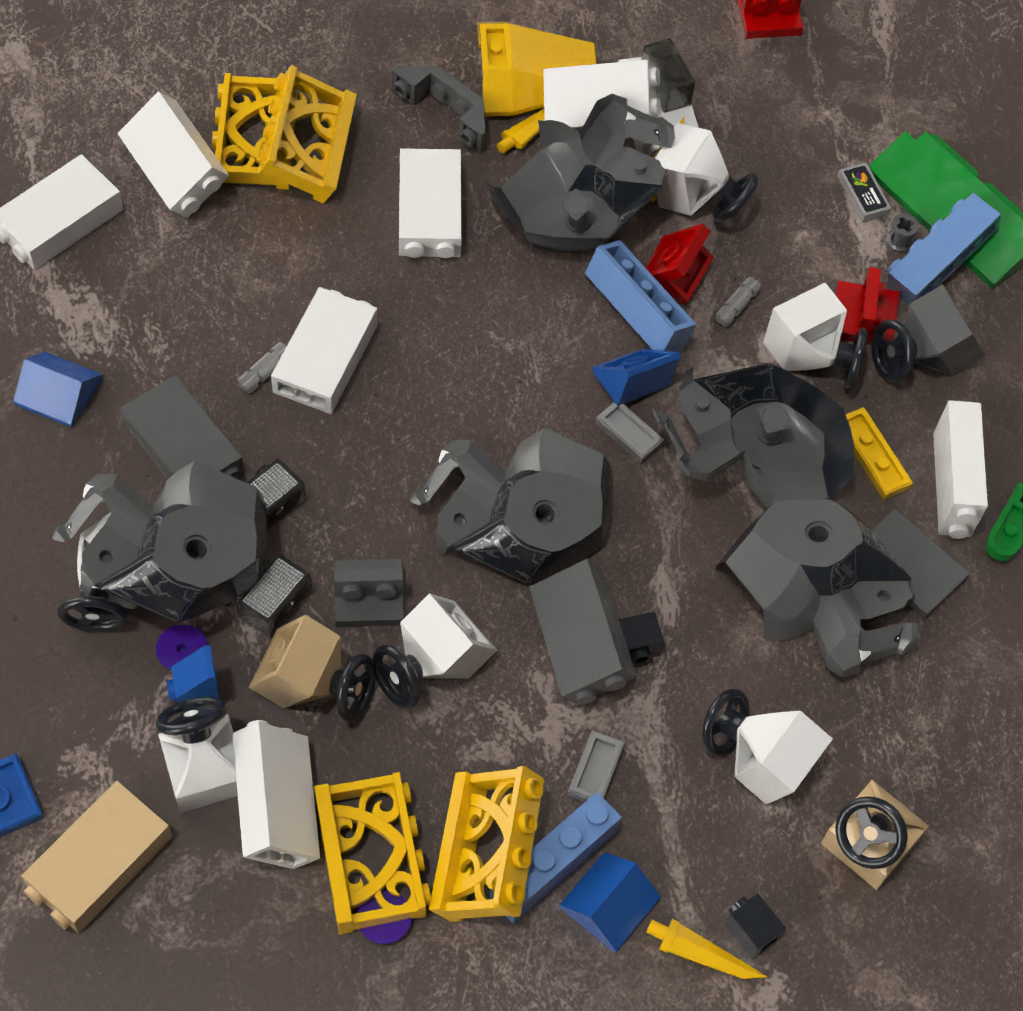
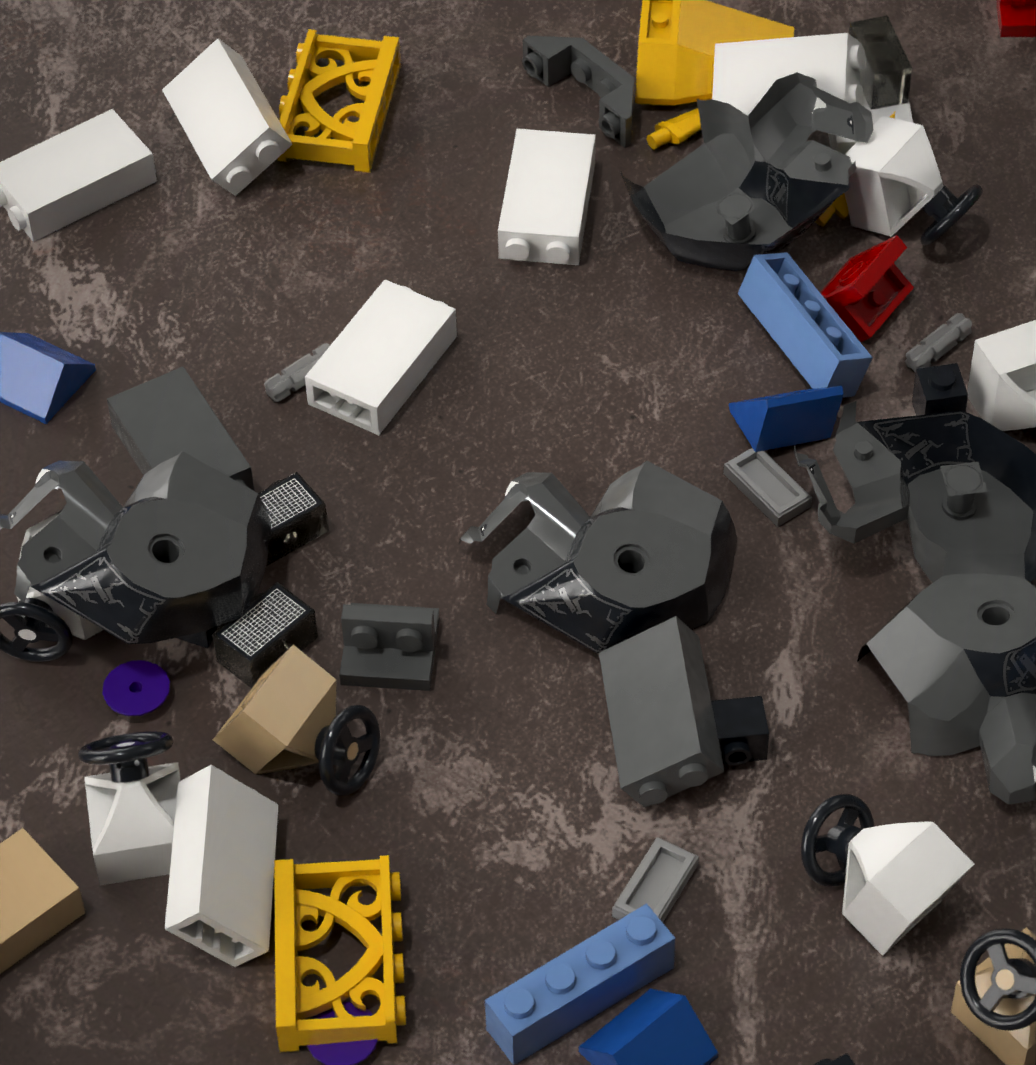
camera: 15 degrees right, 10 degrees down
blue slope [166,645,220,709] -> none
yellow fence [257,65,357,203] -> none
white piece [372,593,497,709] -> none
yellow fence [428,766,544,922] -> none
none -> black brick [912,363,968,415]

